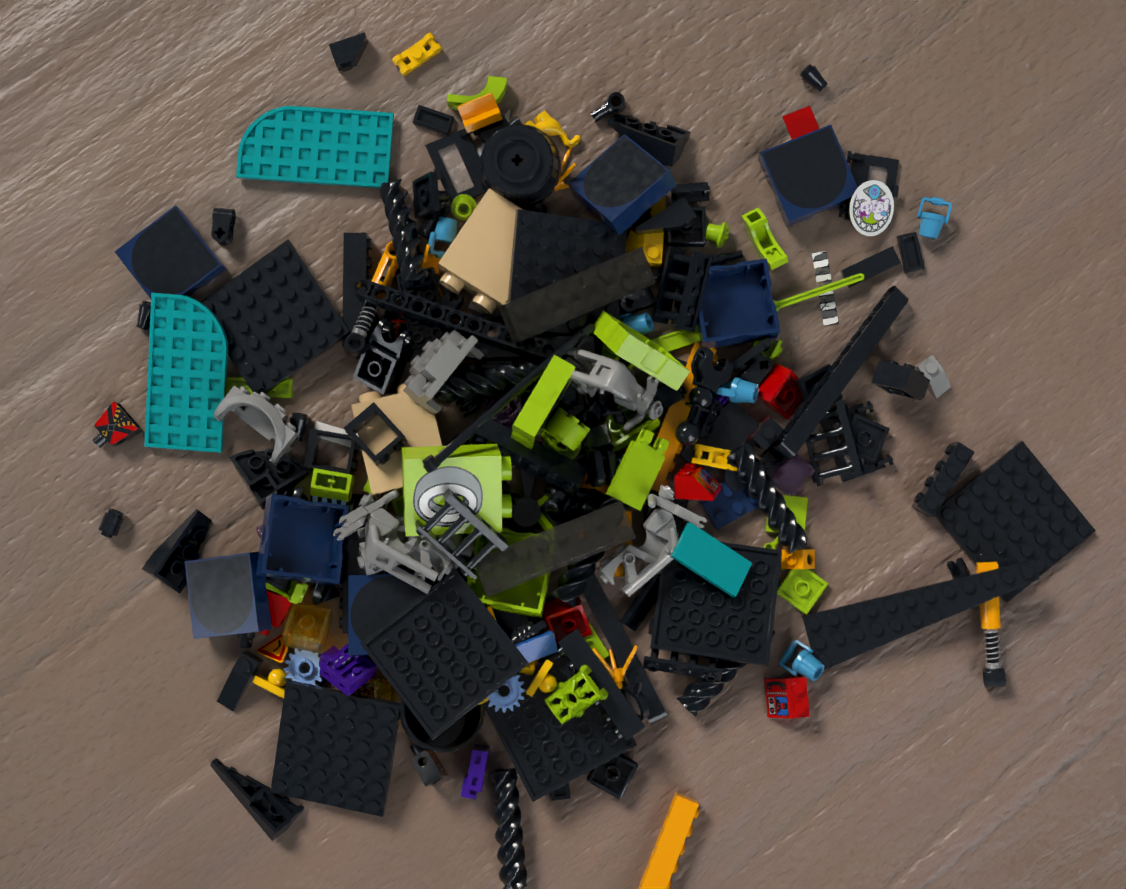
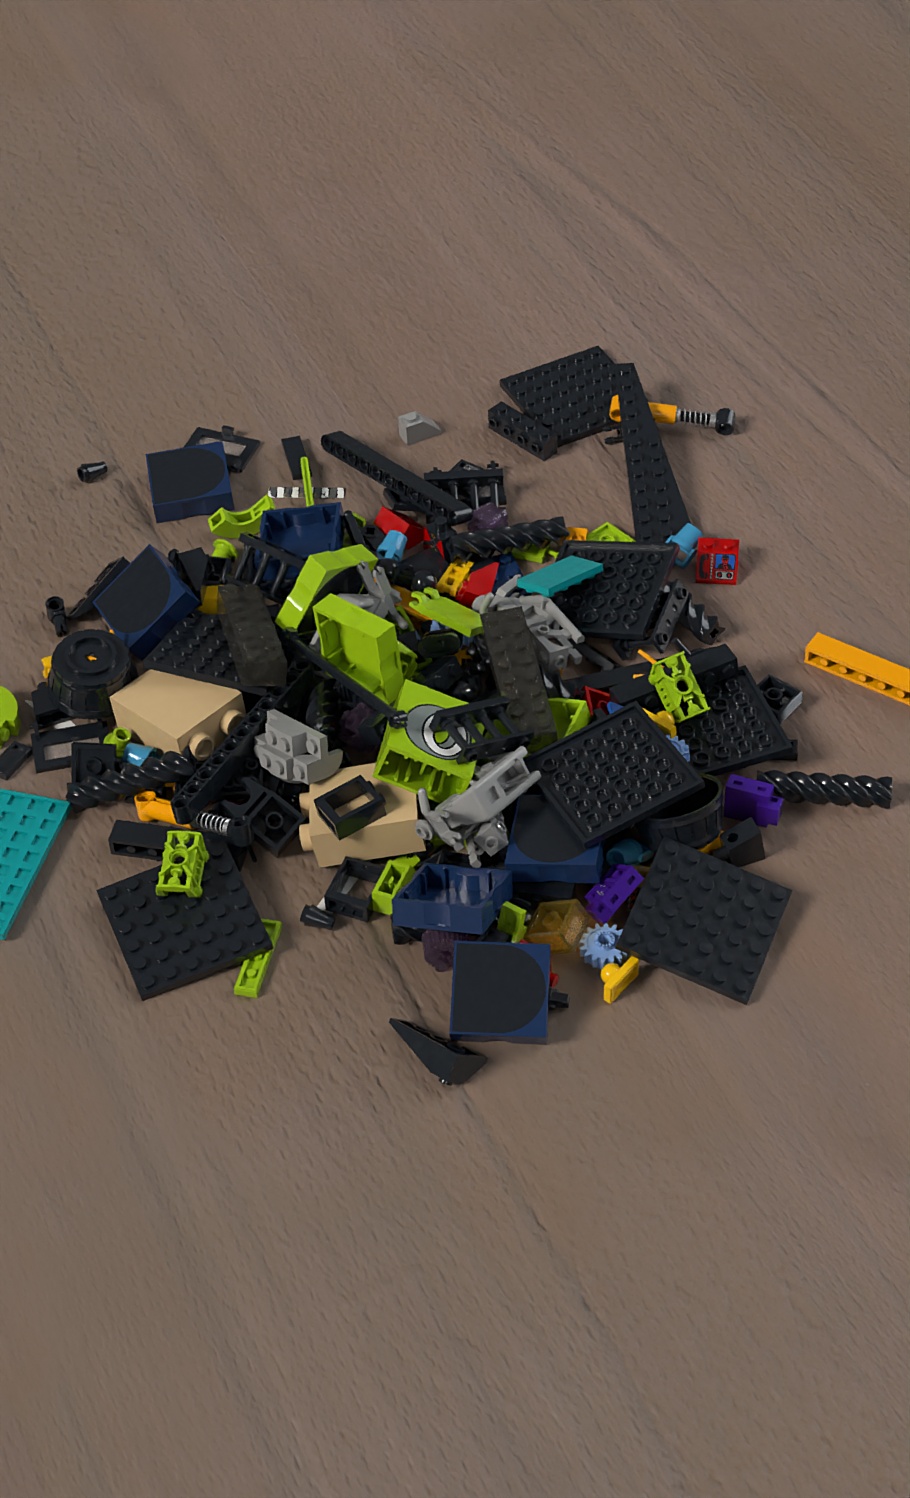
camera: 75 degrees left, 40 degrees down
torso [92,401,143,448] -> none
black brick [98,508,124,538] -> none
black tile [114,205,227,299] -> none
black cone [136,300,151,330] -> none
teal plate [144,293,228,453] -> none
black wedge [210,758,305,841] -> none
black piece [211,208,236,246] -> none
light grey piece [214,386,299,464] -> none
black slope [217,651,264,711] -> none
black brick [229,449,310,510] -> none
piece [257,628,294,663] -> none
light orange panel [457,93,503,133] -> none
red sticker [782,106,819,140] -> none
sticker [849,180,894,236] -> none
black hinge [871,360,930,400] -> none
black tile [896,232,925,273] -> none
dark azure piece [917,197,952,239] -> none
none -> lime piece [156,831,209,898]

